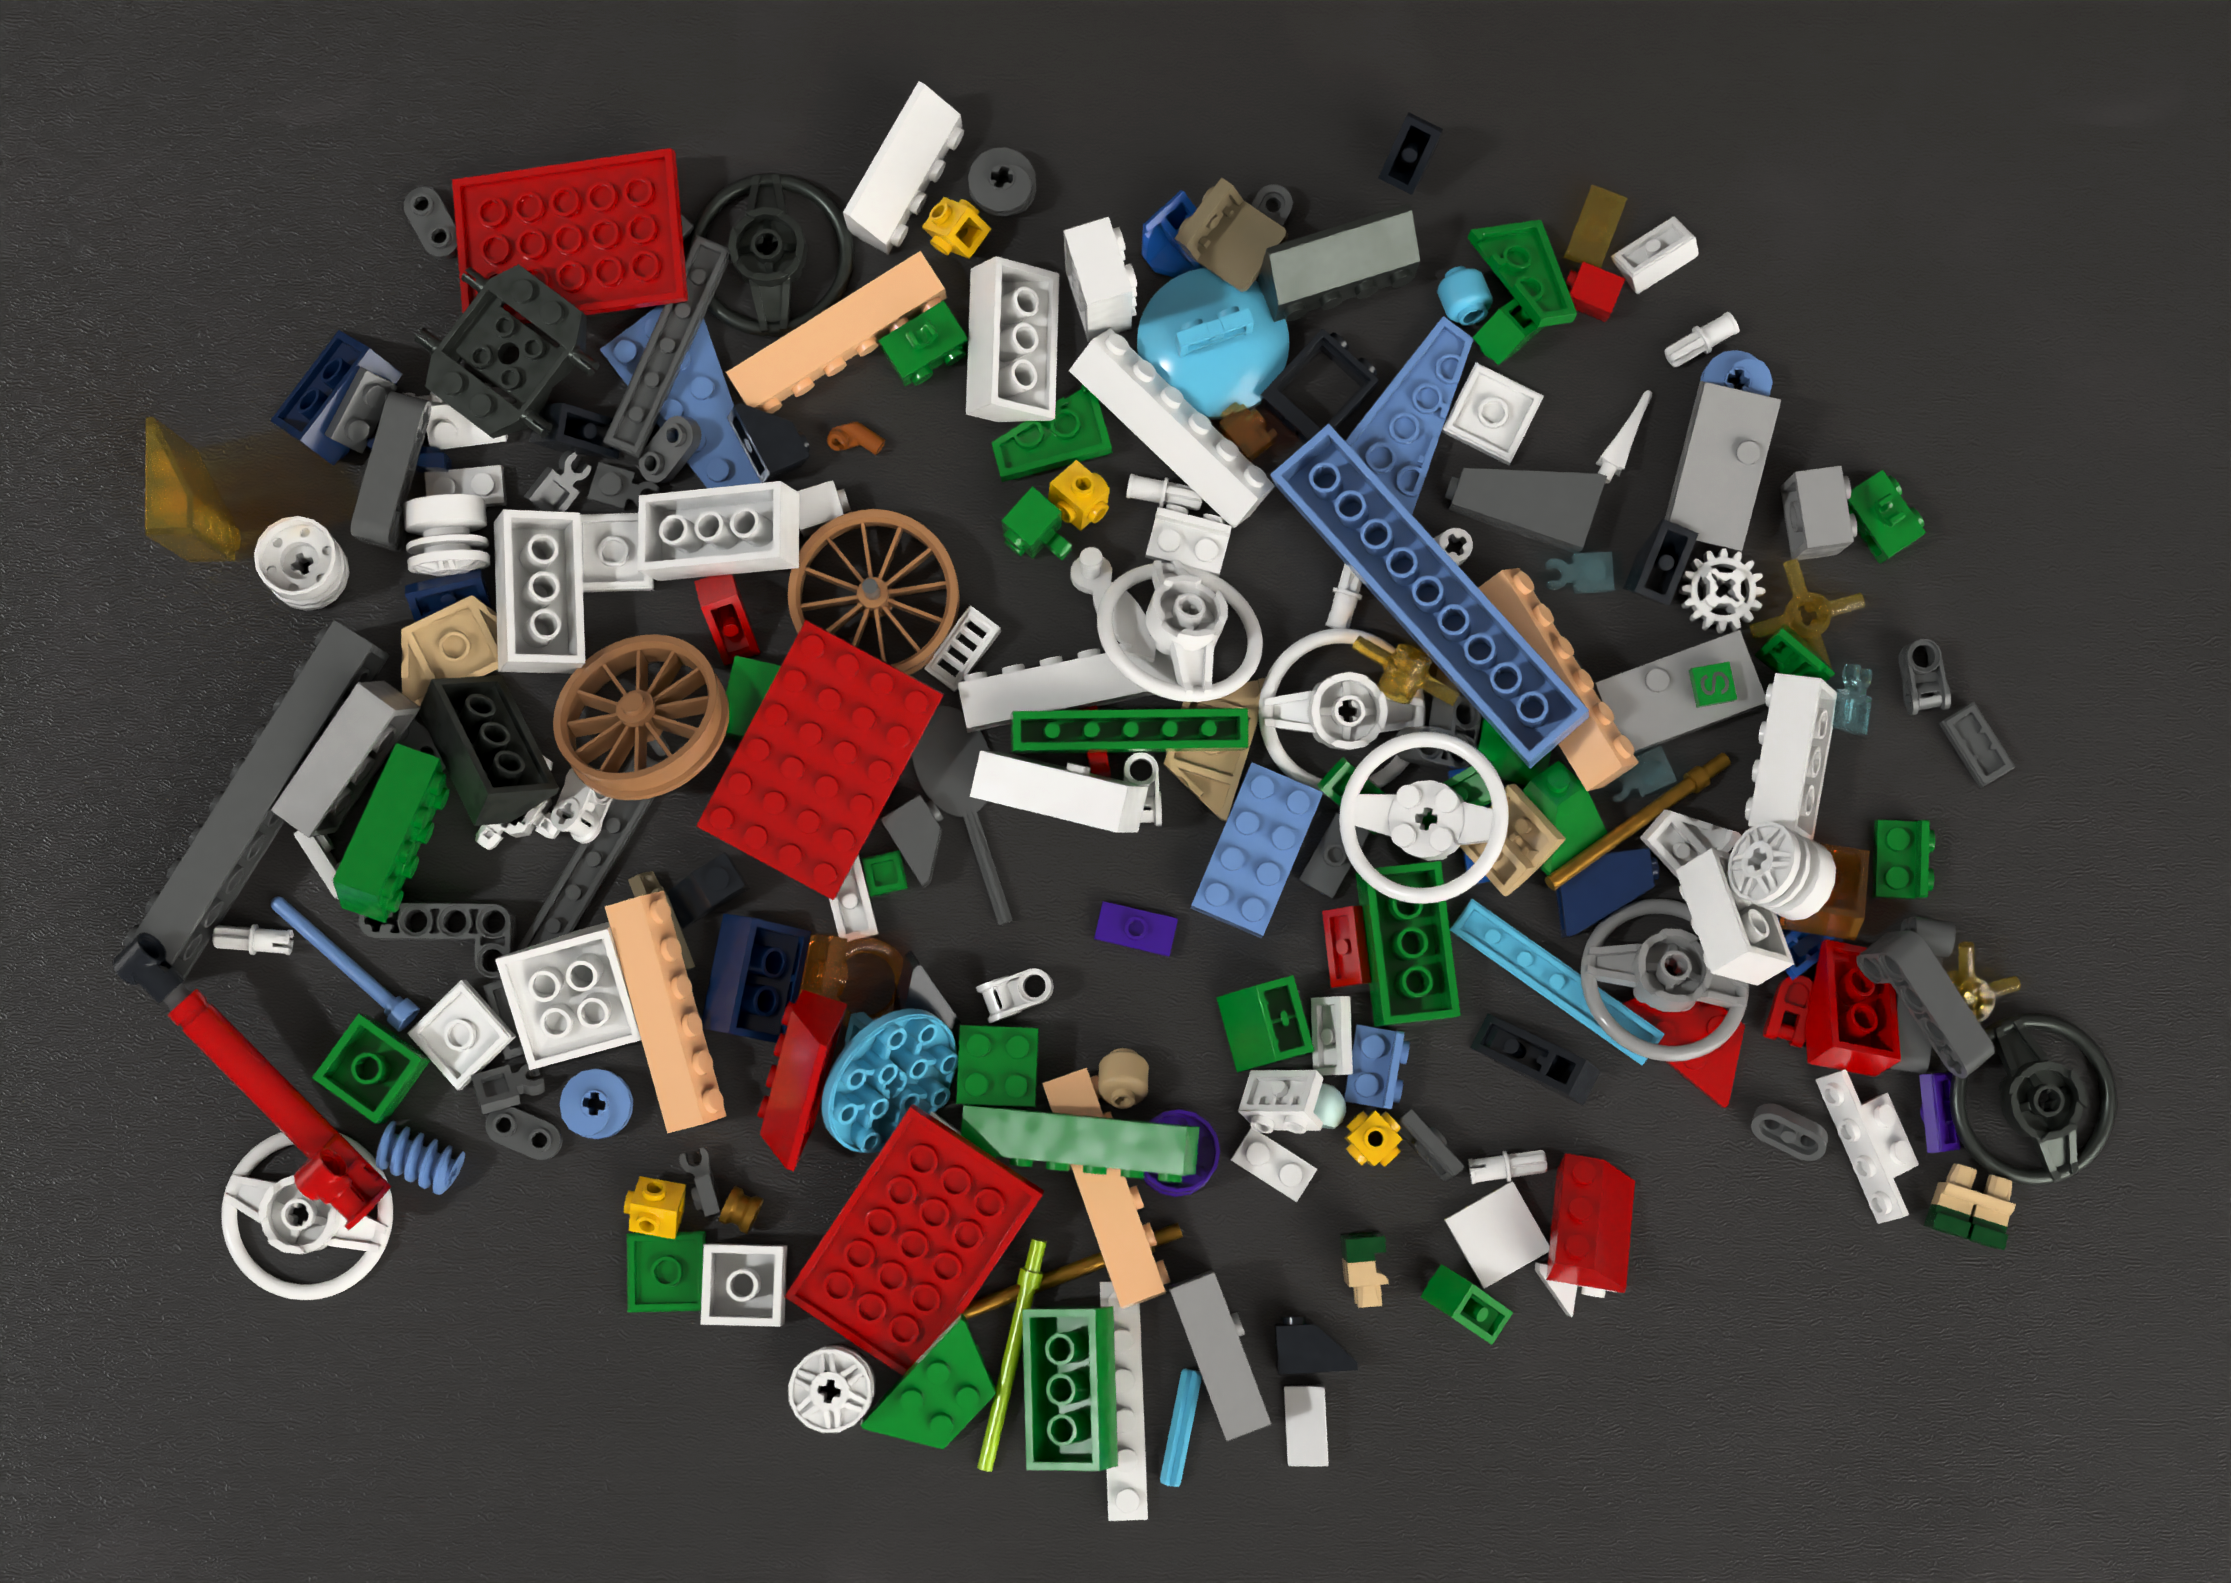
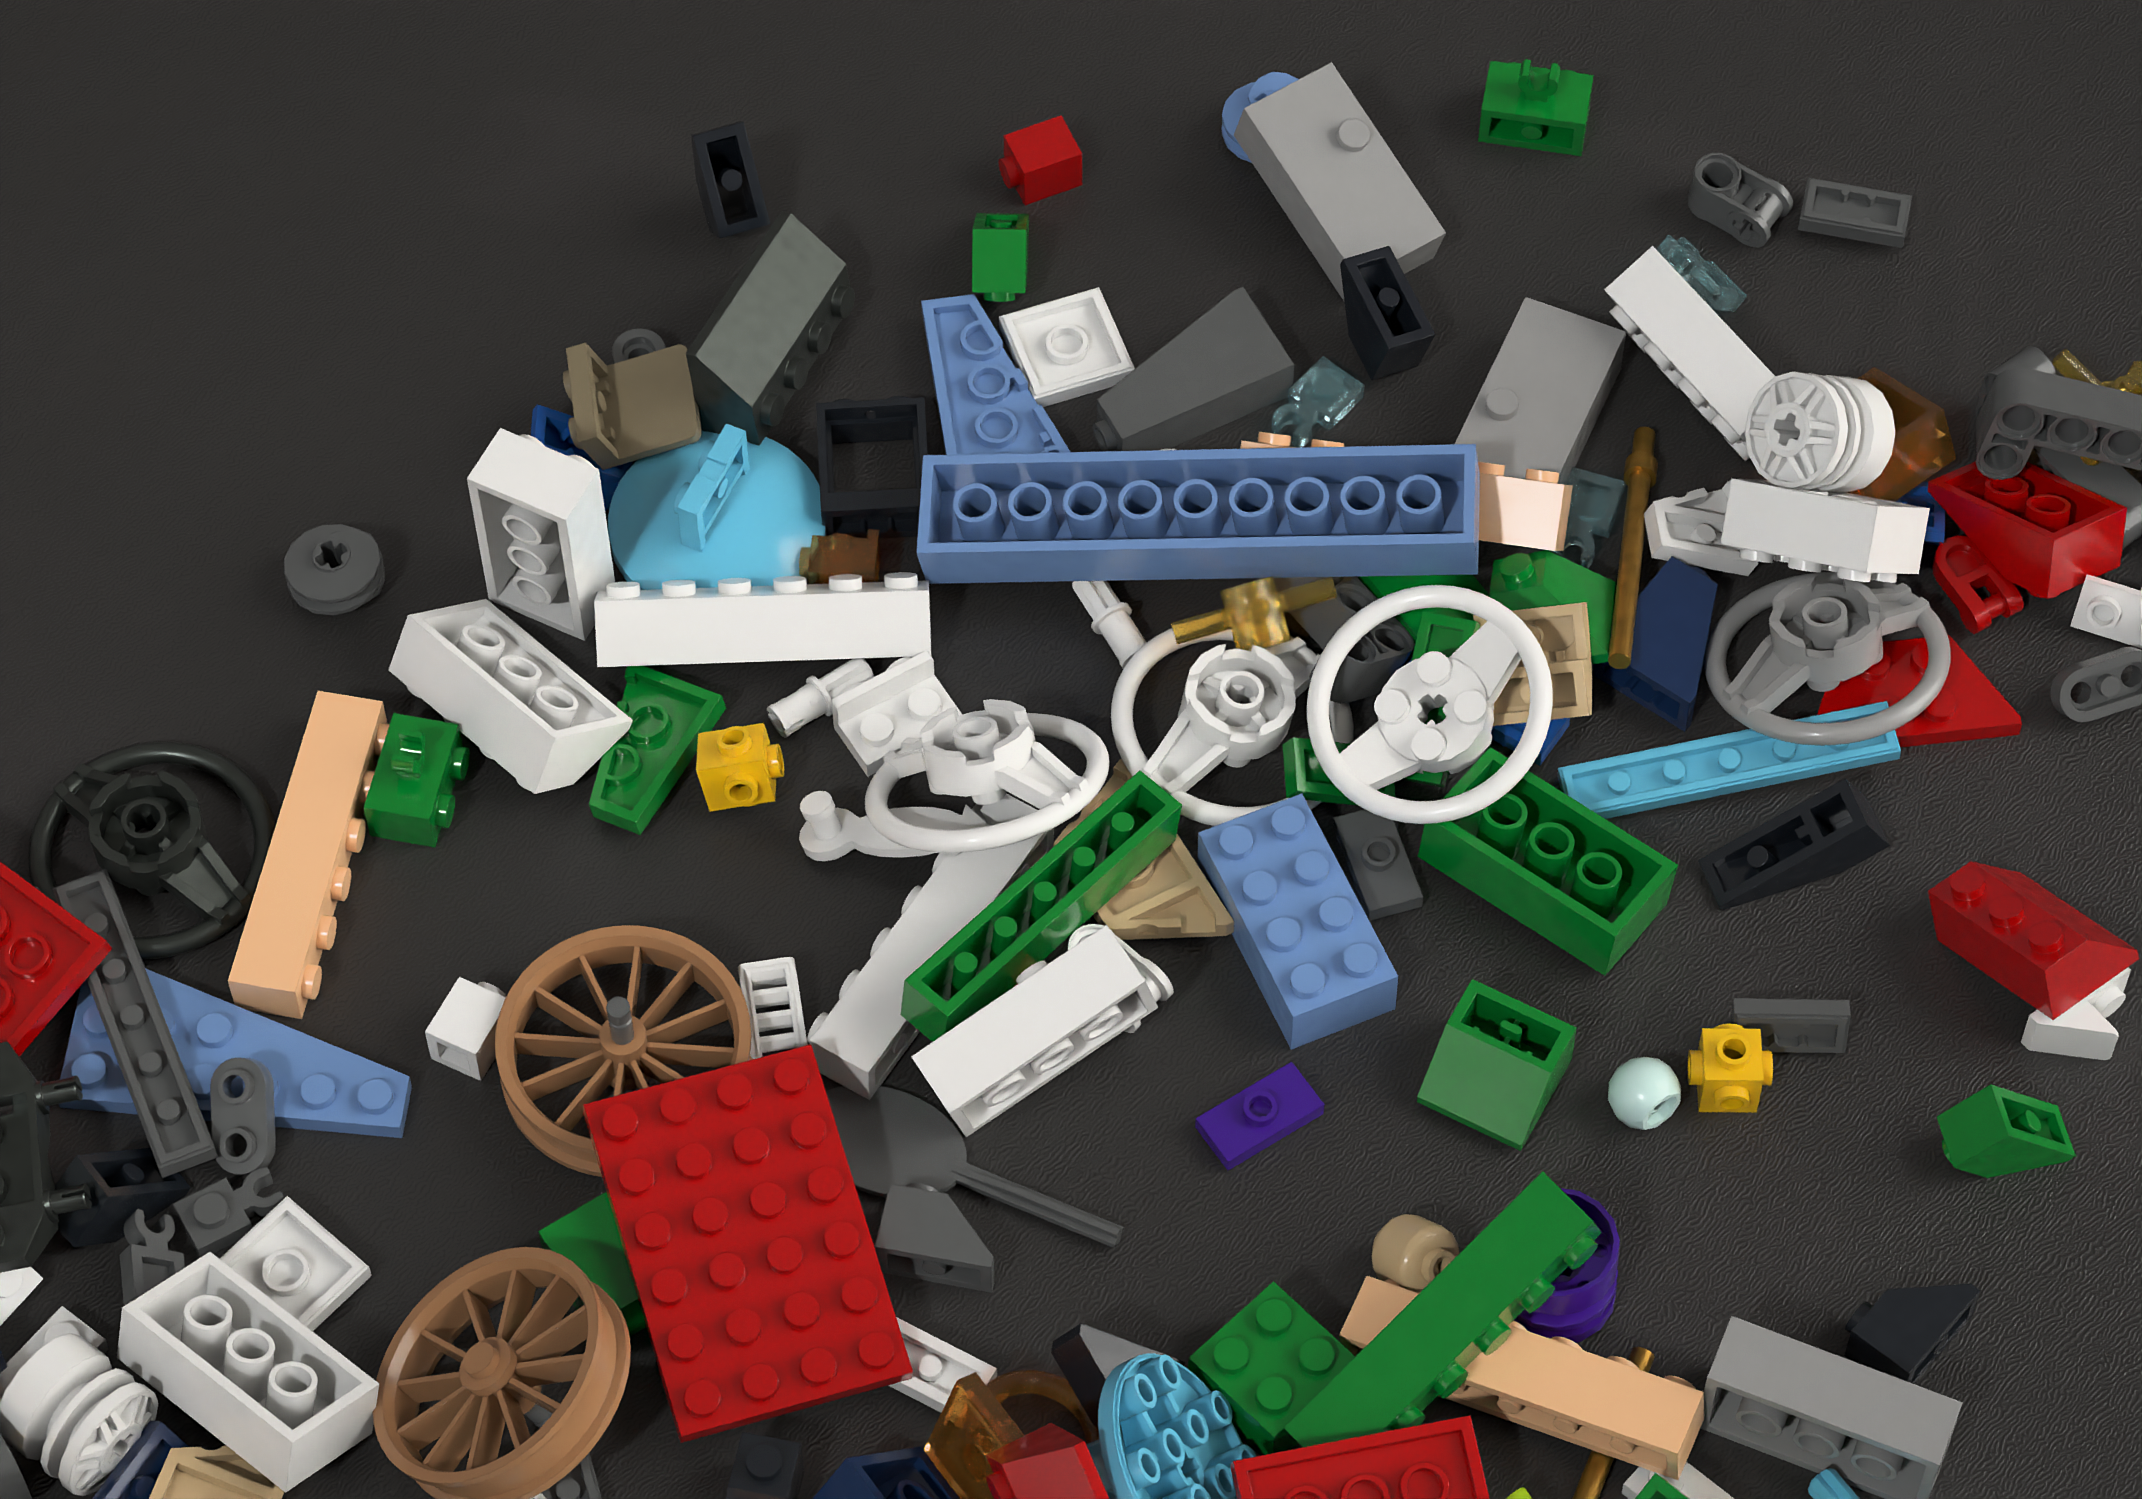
camera: 45 degrees left, 25 degrees down
white brick [637,481,800,581] -> none
red slope [694,574,761,666] -> none
black slope [727,403,810,483] -> none
dark orange arm [827,422,886,456] -> none
white slope [843,81,964,254] -> none
green tile [862,850,908,897] -> none
yellow brick [922,197,991,259] -> none
white piece [976,968,1054,1024] -> none
green brick [1001,486,1072,561] -> none
white plate [1230,1127,1317,1202] -> none
white bracket [1238,1070,1323,1134] -> none
white slope [1284,1384,1329,1466] -> none
white plate [1311,996,1353,1076] -> none
red plate [1322,906,1371,988] -> none
hips [1340,1231,1389,1308] -> none
medium blue bracket [1343,1024,1410,1110] -> none
medium azure head [1437,266,1493,325] -> none
white tile [1444,1181,1549,1288] -> none
green wing [1467,220,1577,327] -> none
white axle [1468,1150,1548,1184] -> none
clear yellow plate [1564,185,1627,268] -> none
white piece [1596,390,1652,483] -> none
white slope [1611,216,1699,294] -> none
white axle [1664,312,1739,367] -> none
white gear [1679,548,1765,633] -> none
green tile [1688,662,1737,708] -> none
clear yellow bar [1750,559,1865,669] -> none
green slope [1755,623,1835,682] -> none
light grey brick [1780,466,1857,561] -> none
green bracket [1872,820,1935,900] -> none

